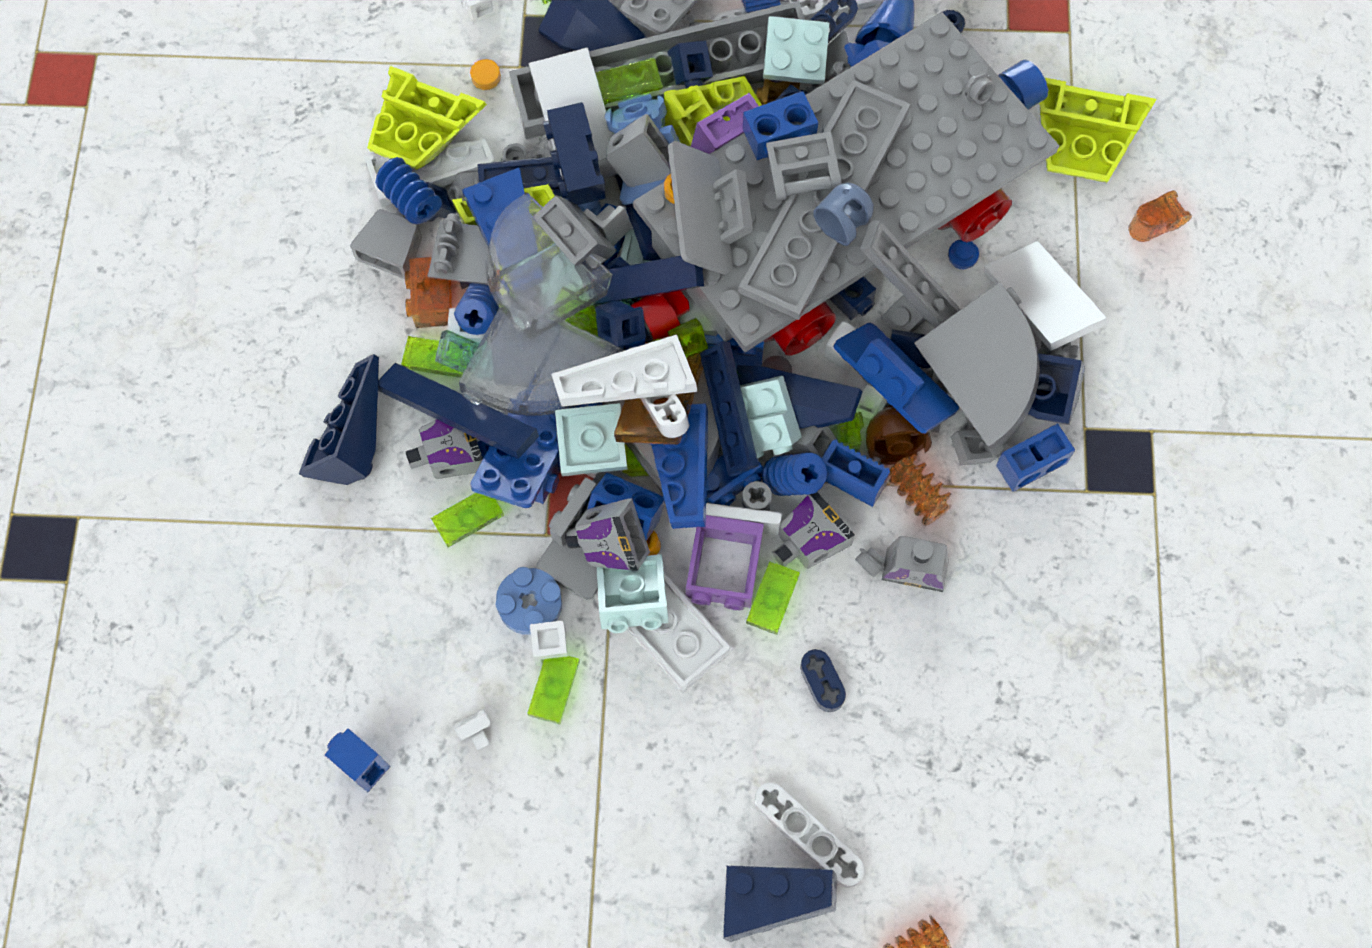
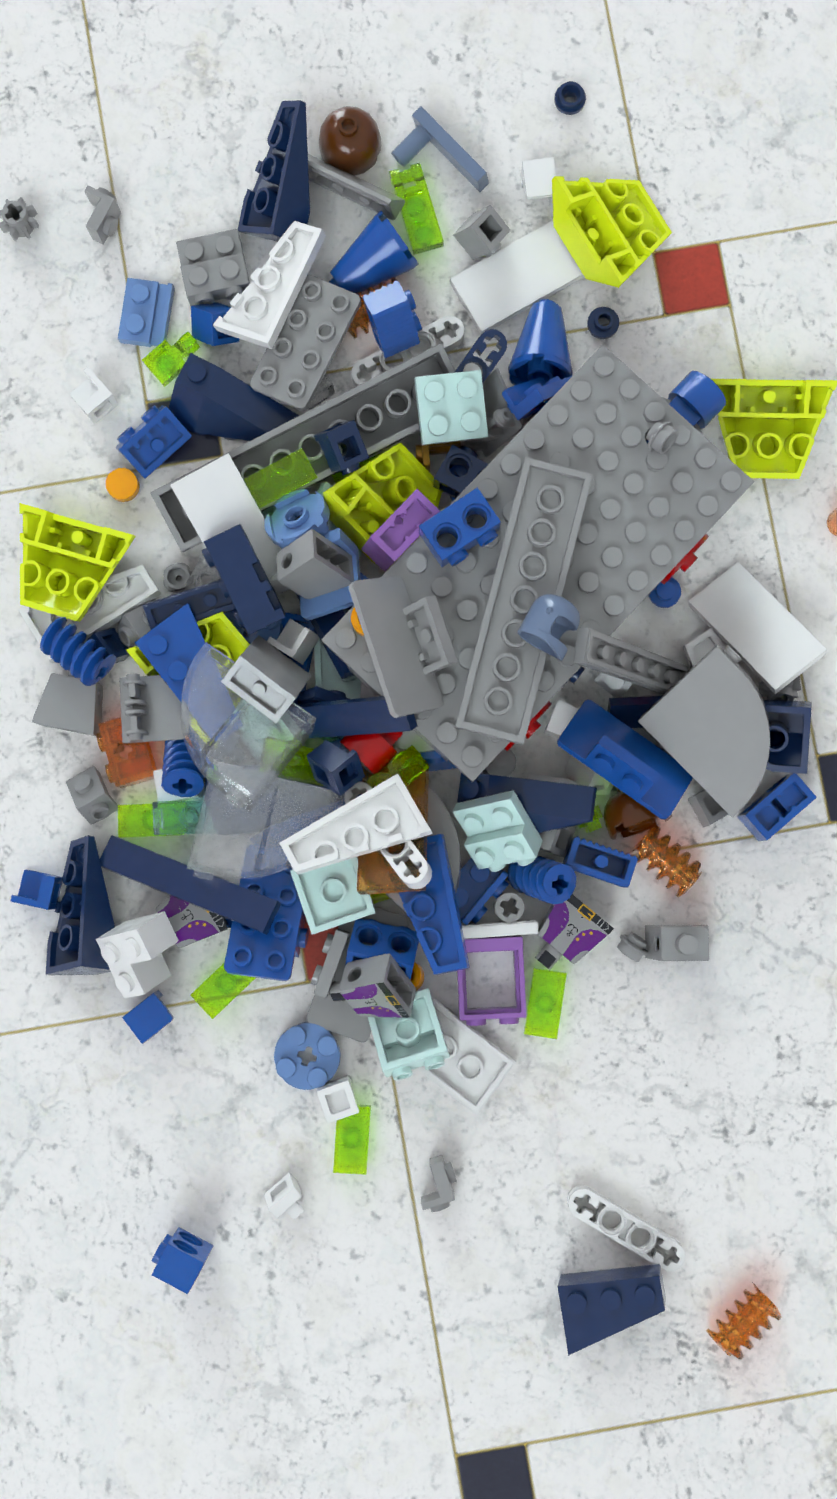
camera: 10 degrees left, 15 degrees up
dark blue tile [700,341,759,476] -> none
light grey plate [766,131,842,201] -> none
dark blue beam [800,649,846,712] -> none
none -> blue panel [10,870,63,910]
none -> light grey bracket [66,766,119,824]
none -> white brick [96,911,179,998]
none -> blue bracket [115,405,192,479]
none -> blue panel [122,990,174,1044]
none -> light grey bracket [421,1155,457,1212]

